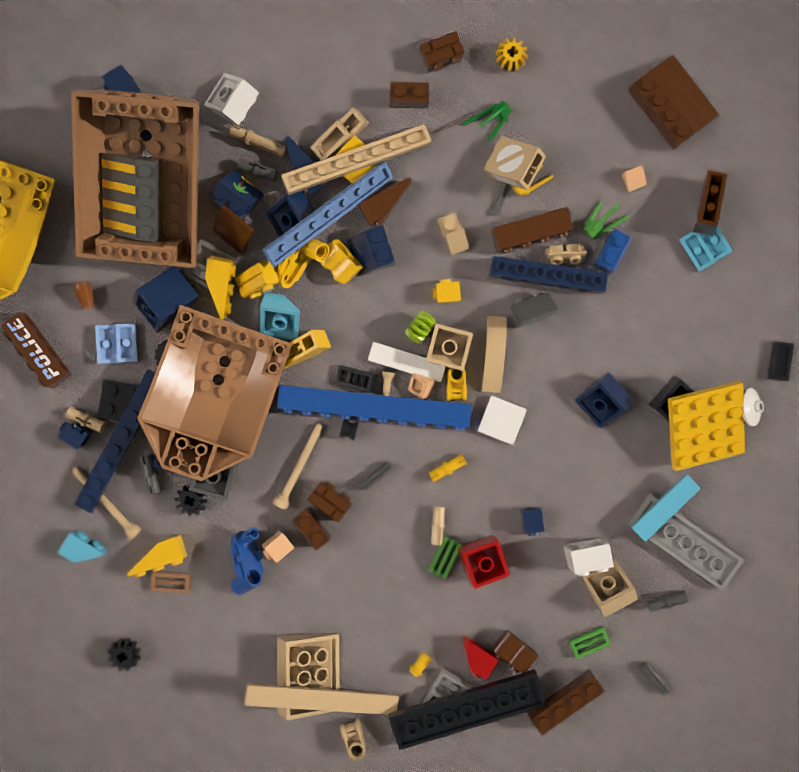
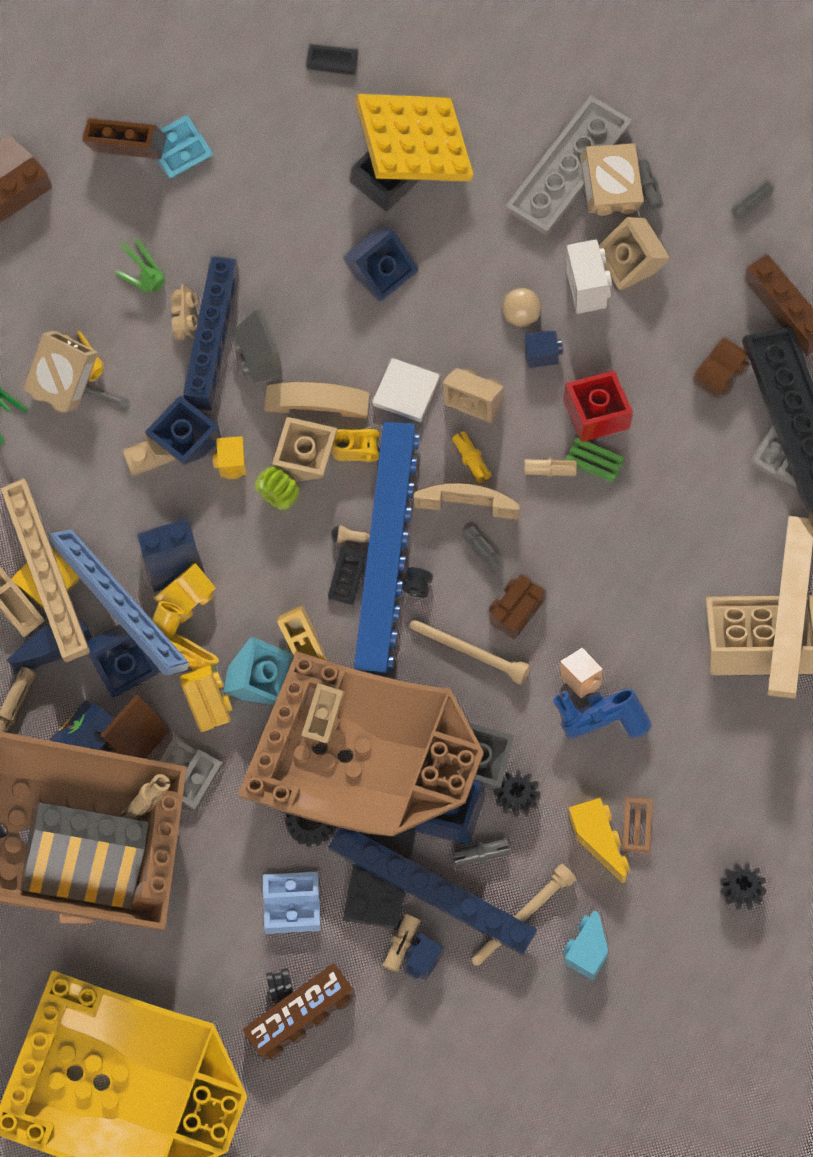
camera: 90 degrees left, 20 degrees down
dark orange cone [73,281,95,310] -> none
dark blue slope [133,266,199,332] -> none
yellow slope [205,256,237,320] -> none
dark grey pin [237,158,277,182] -> none
reddish brown brick [292,507,331,551] -> none
reddish brown slope [359,177,412,228] -> none
white tile [368,342,446,382] -> none
light nougat slope [408,373,435,399] -> none
yellow pin [409,652,432,678] -> none
red slope [463,635,499,680] -> none
reddish brown brick [491,207,573,254] -> none
bright green tile [568,626,611,660] -> none
blue brick [593,229,632,274] -> none
light nougat slope [622,165,647,192] -> none
medium azure tile [631,474,701,542] -> none
white dish [741,388,764,426] -> none
none -> tan pin [121,774,170,820]
none -> dark blue slope [145,396,221,465]
none -> black wheel [266,968,293,1001]
none -> tan slope [301,683,345,744]
none -> tan slope [414,483,520,520]
none -> tan slope [443,368,504,423]
none -> tan hair [501,288,541,327]
none -> tan brick [580,144,644,216]

